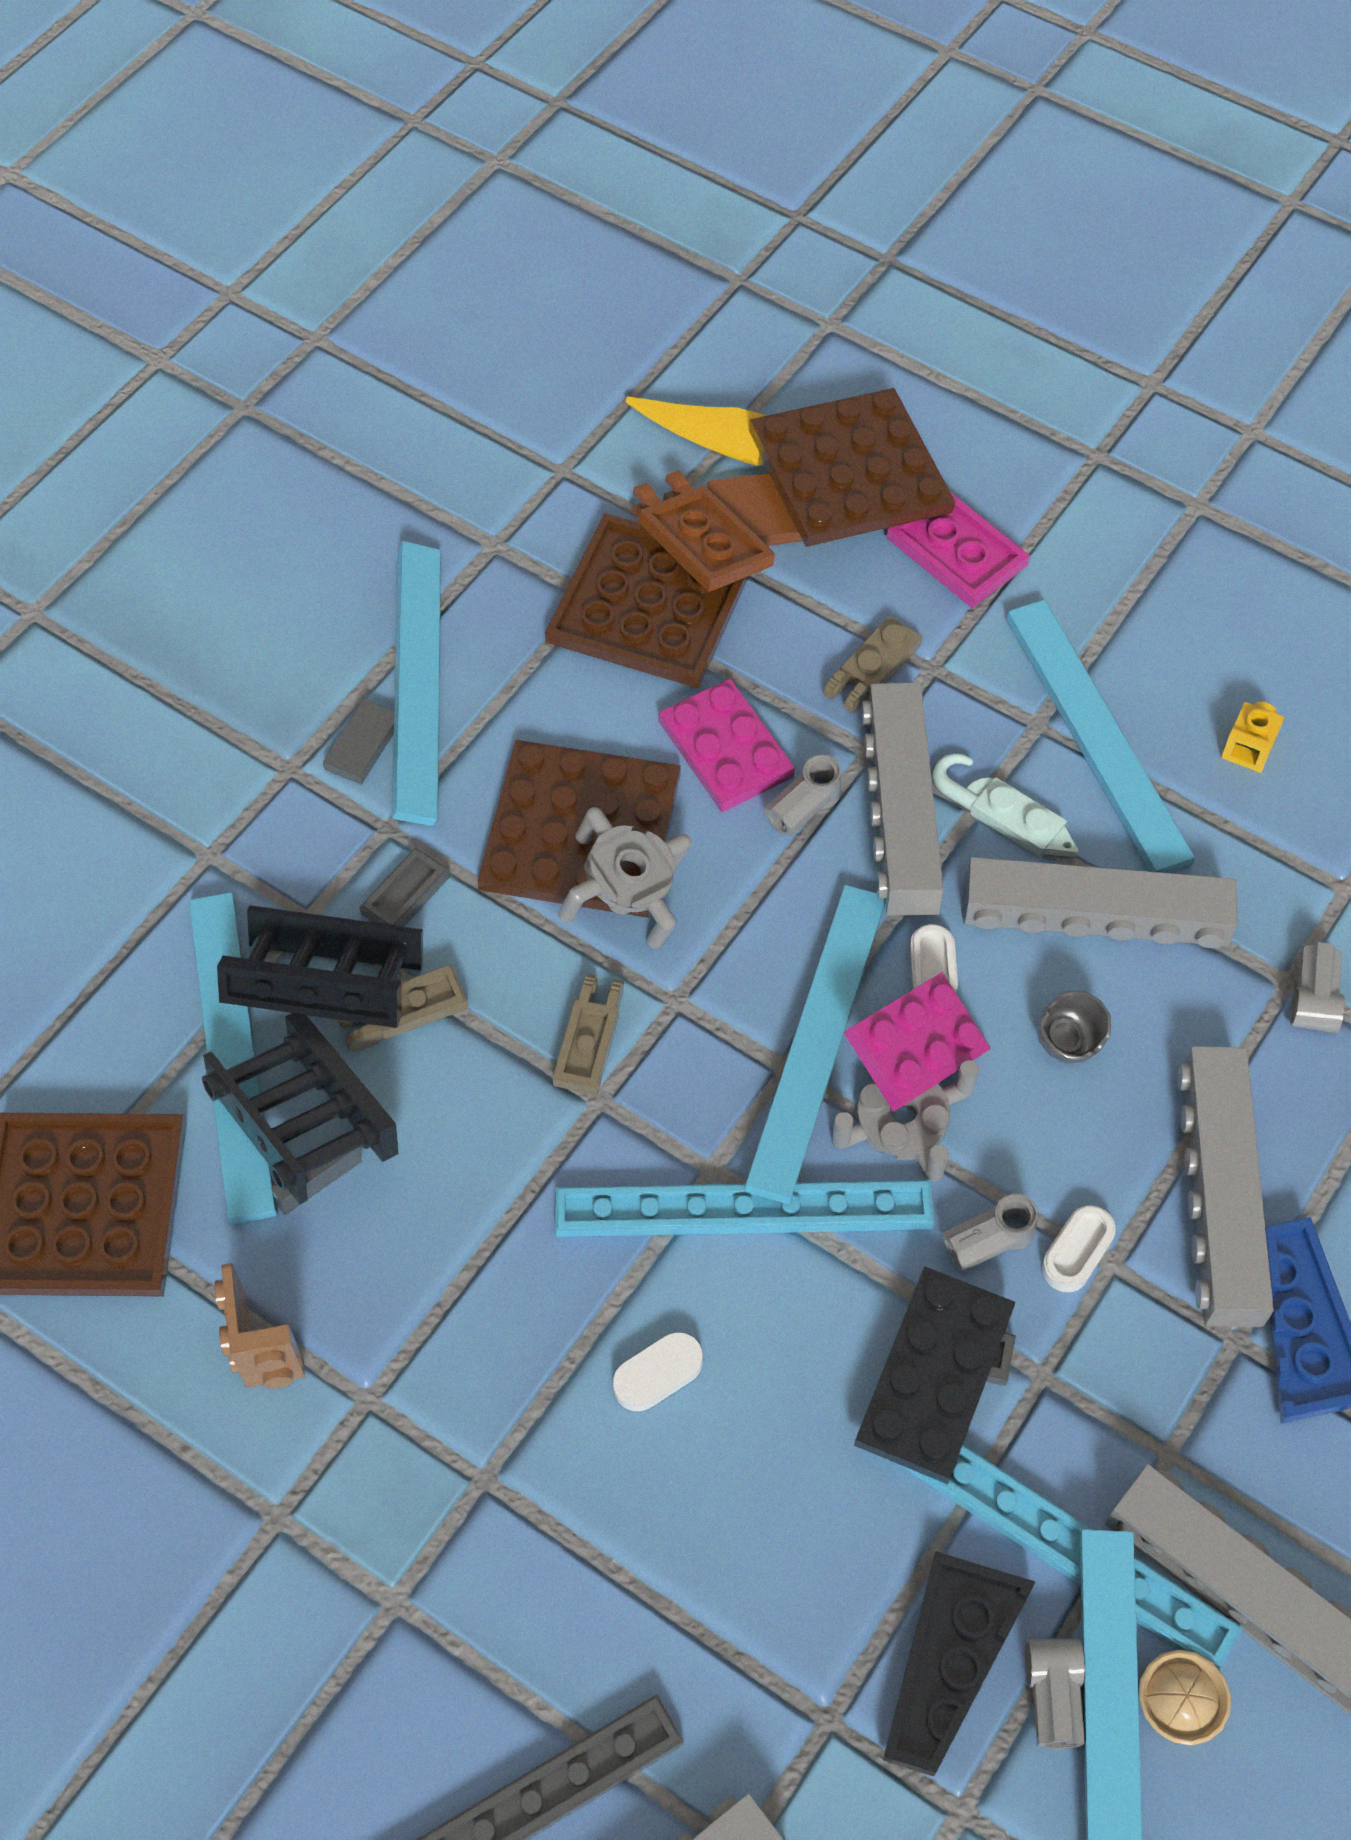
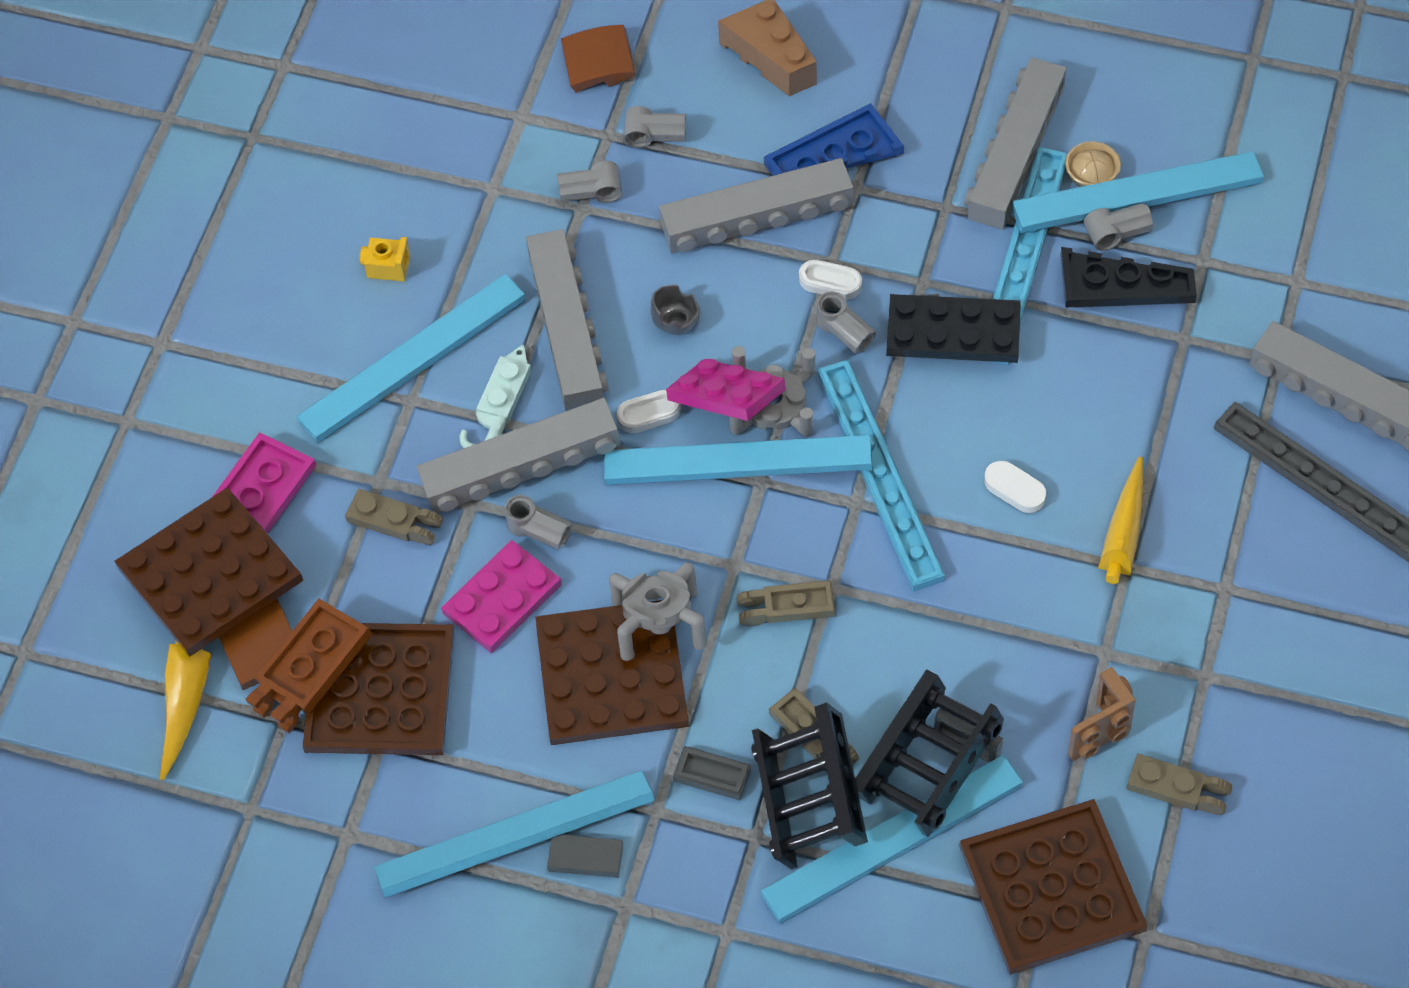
camera: 105 degrees left, 0 degrees up
none -> yellow piece [1098,457,1143,584]
none -> dark tan hinge [1126,753,1232,815]

